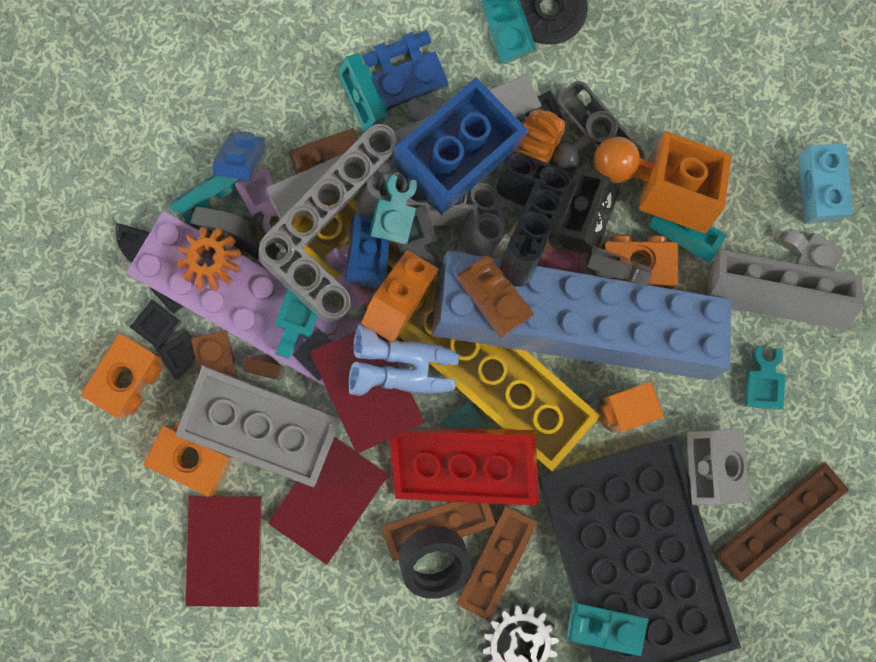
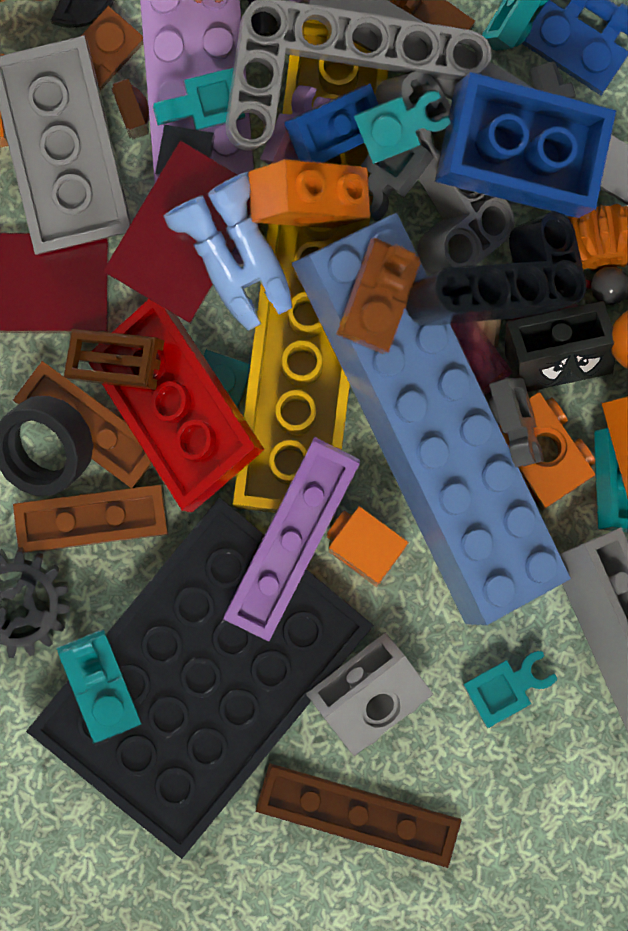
camera: 60 degrees right, 0 degrees up
none -> reddish brown tile [64,329,164,390]
none -> medium lavender plate [224,437,360,641]

